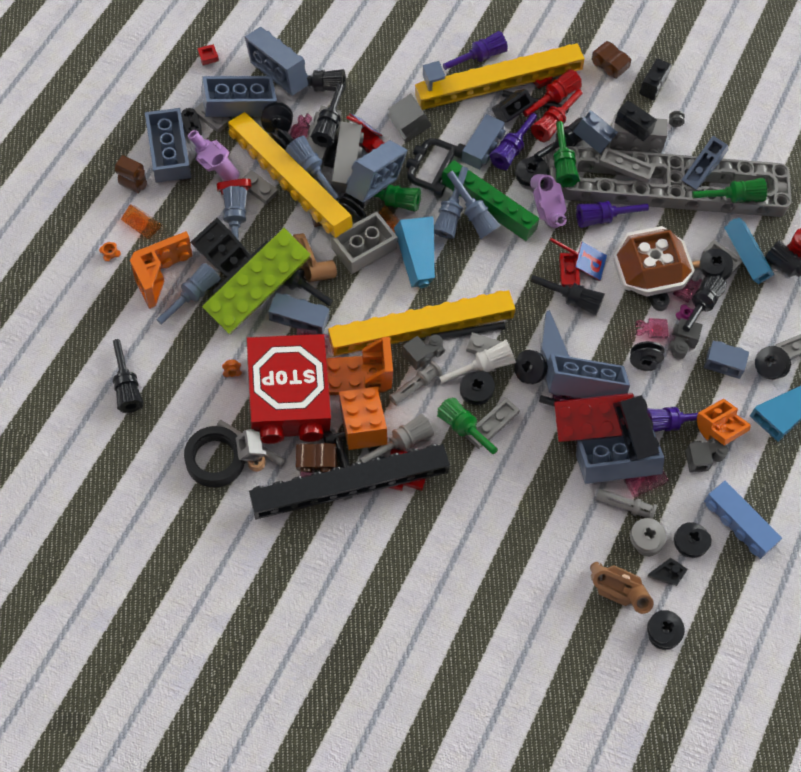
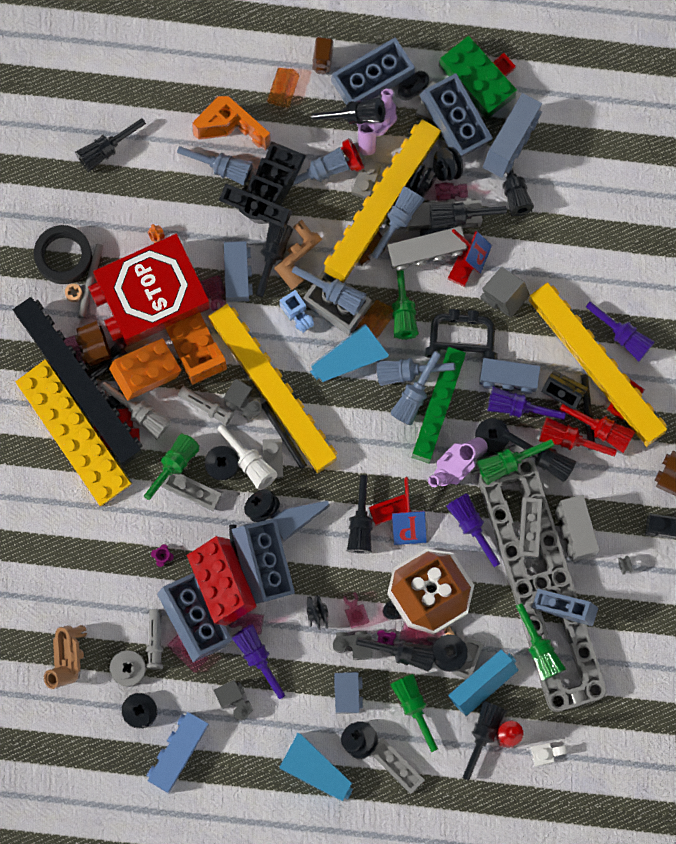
camera: 70 degrees right, 15 degrees up
orange plate [99,242,121,261] -> none
lime brick [202,228,311,335] -> none
light grey brick [236,429,266,461] -> none
black piece [339,193,366,223] -> none
sand blue brick [345,140,408,203] -> none
sand blue panel [423,61,445,91] -> none
sand blue brick [573,110,618,154] -> none
black brick [613,395,660,460] -> none
black brick [615,100,657,141] -> none
black piece [647,558,688,586] -> none
black piece [647,610,685,650] -> none
orange brick [697,398,751,446] -> none
none -> yellow plate [15,359,132,506]
none -> magenta plate [151,544,174,567]
none -> light blue brick [279,290,314,333]
none -> sand blue piece [292,266,366,316]
none -> black piece [312,97,386,125]
none -> green piece [390,674,438,753]
none -> green brick [439,35,517,120]

